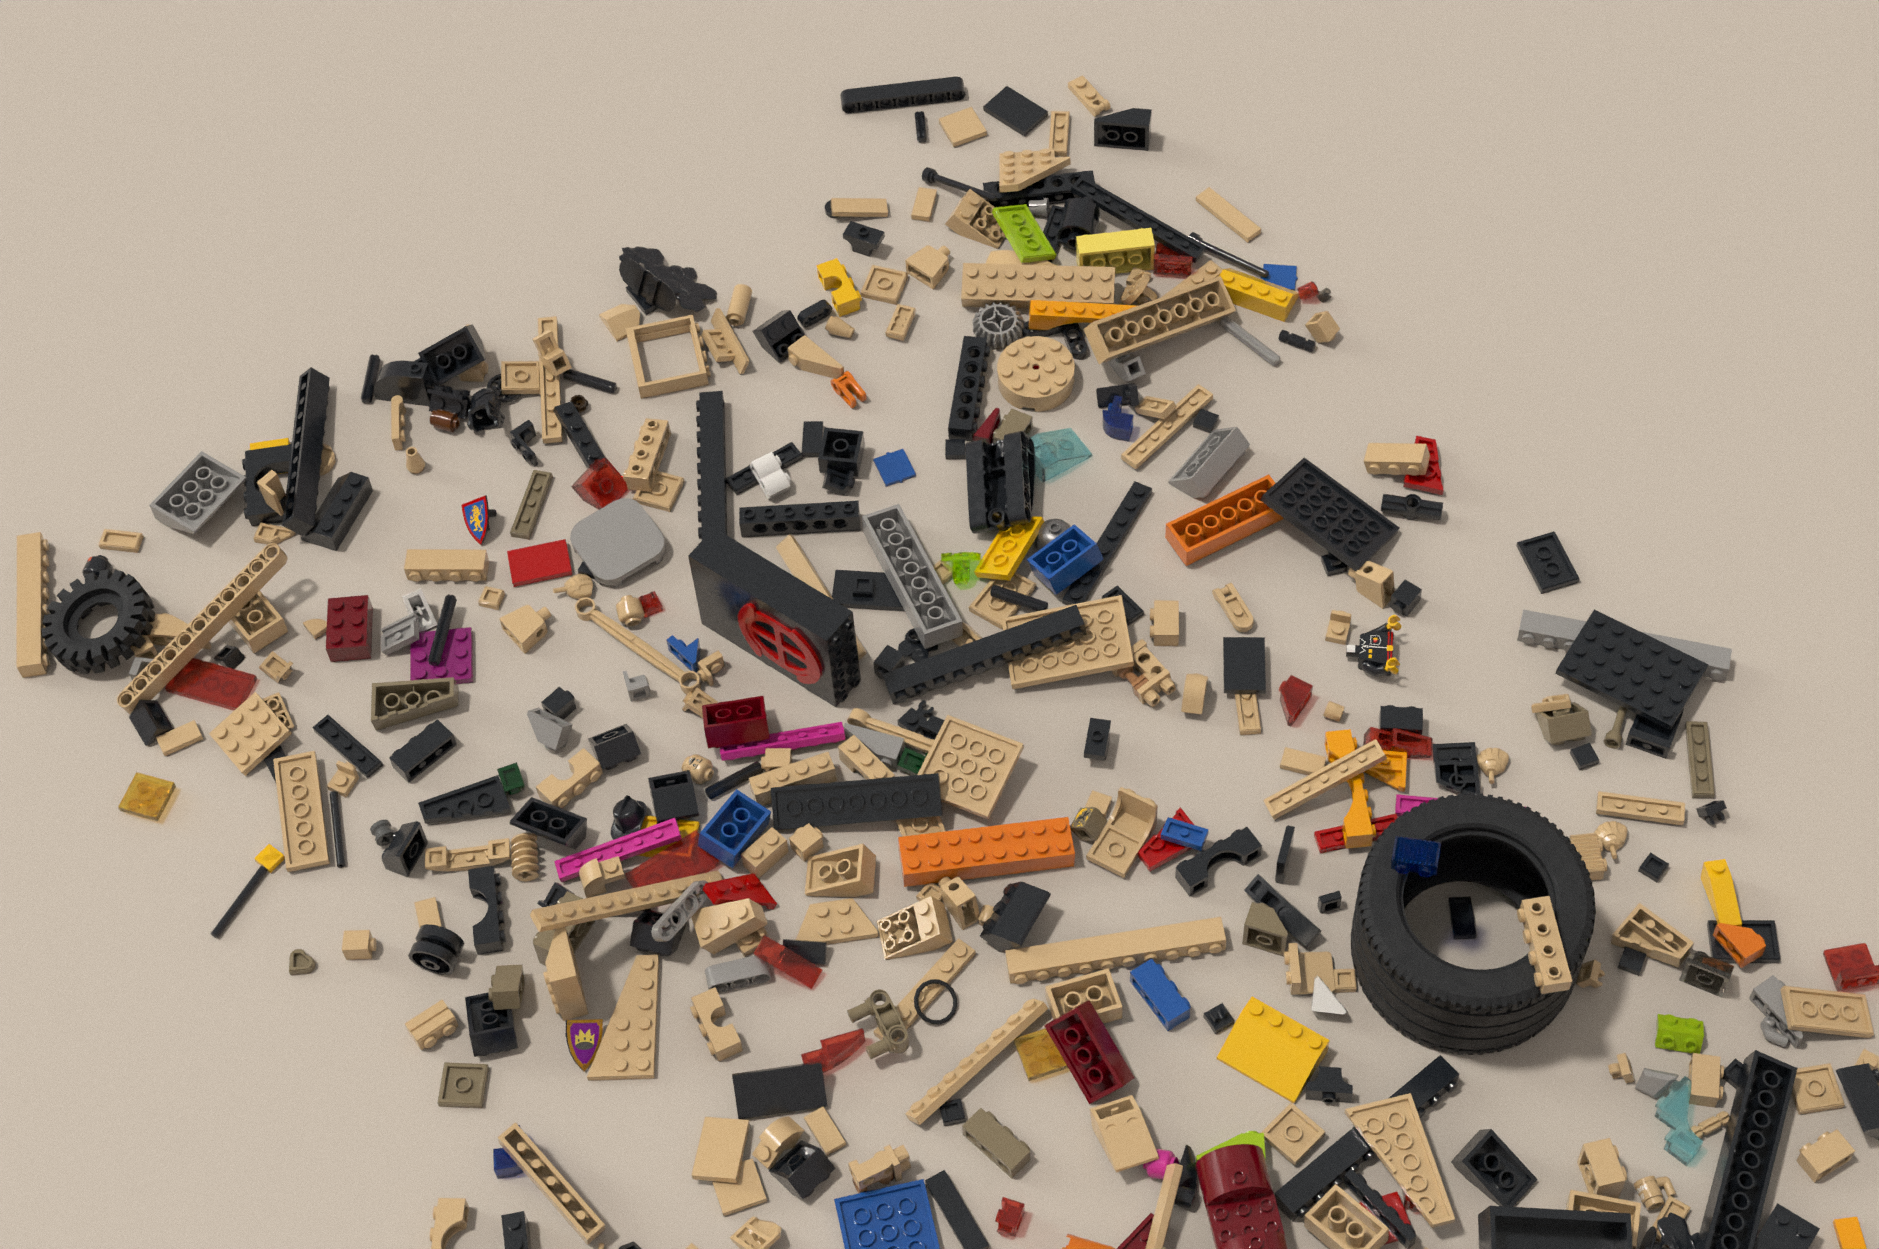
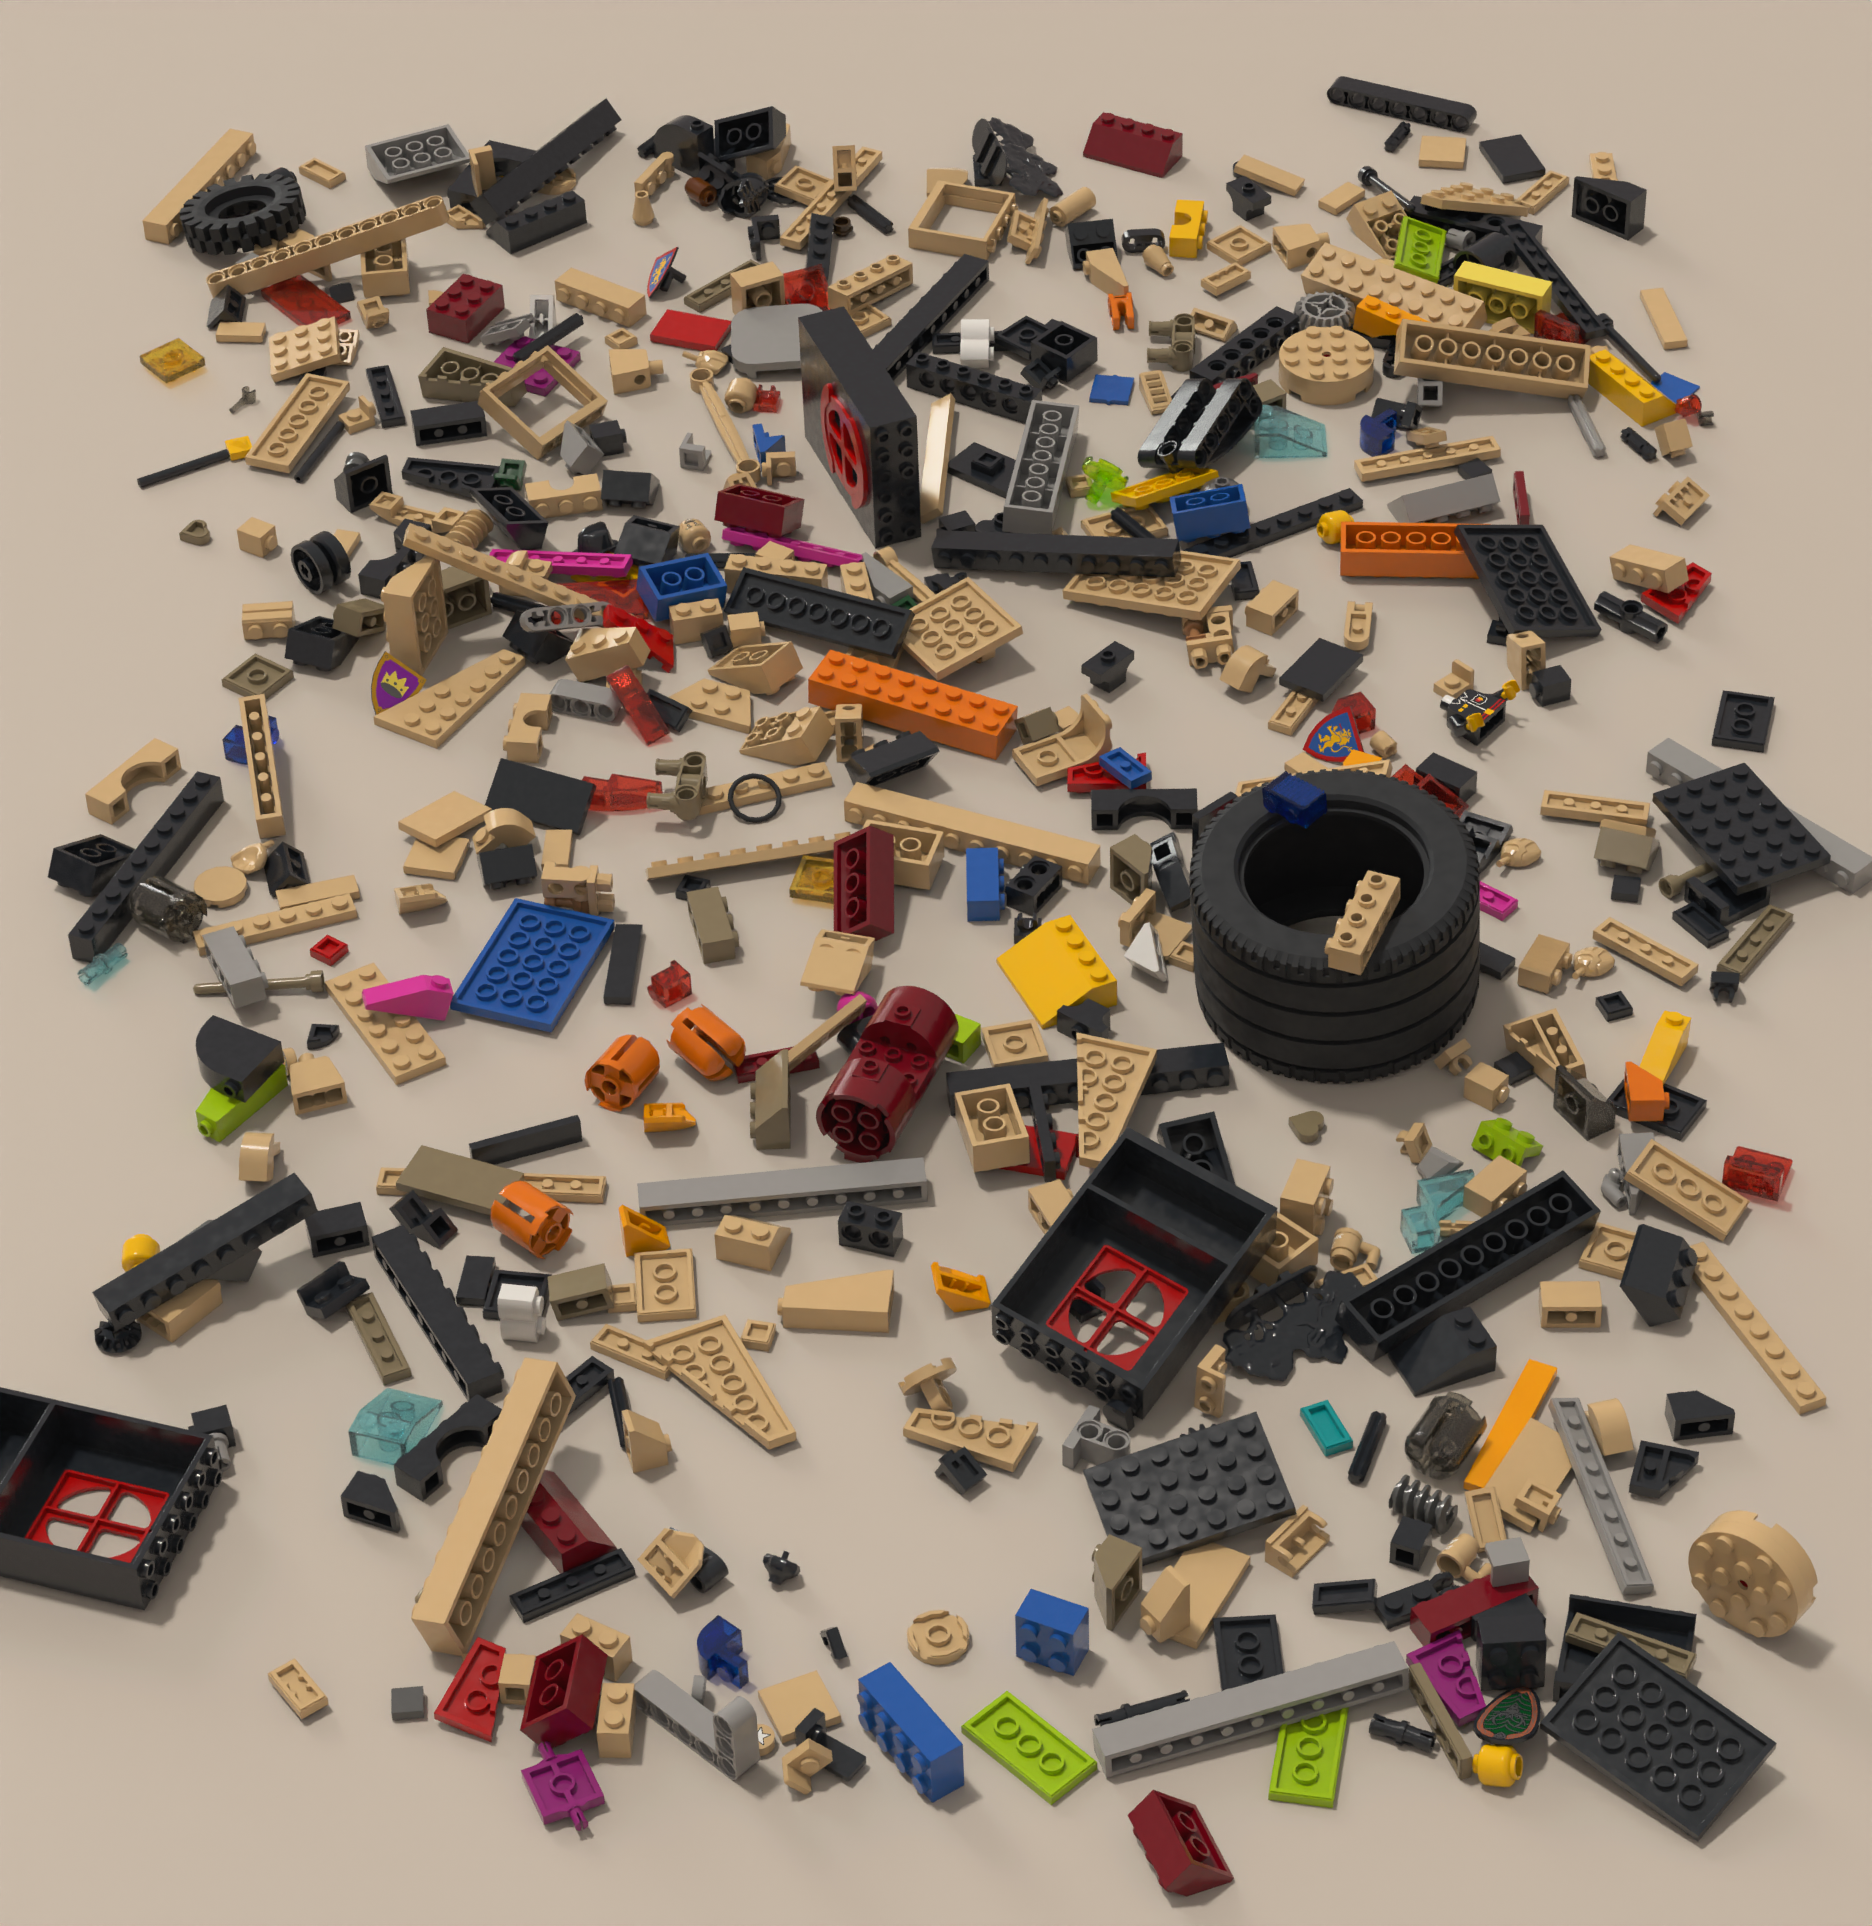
camera: 30 degrees right, 15 degrees down
none -> clear smoke hand [229,386,256,414]
none -> tan window [477,345,608,460]
none -> black tile [700,625,734,658]
none -> tan brick [730,261,785,315]
none -> black tile [995,316,1050,360]
none -> black brick [1005,856,1062,916]
none -> dark red slope [1083,112,1183,178]
none -> tan slope [1139,370,1172,415]
none -> dark tan piece [1147,313,1196,372]
none -> tan slope [1190,308,1238,342]
none -> dark tan tile [1288,1111,1324,1143]
none -> shield [1303,706,1365,762]
none -> yellow head [1317,510,1354,545]
none -> tan brick [1463,1061,1510,1111]
none -> dark red tile [1513,471,1530,525]
none -> tan plate [1540,790,1650,827]
none -> tan bracket [1653,476,1710,525]
none -> black tile [1672,902,1729,949]

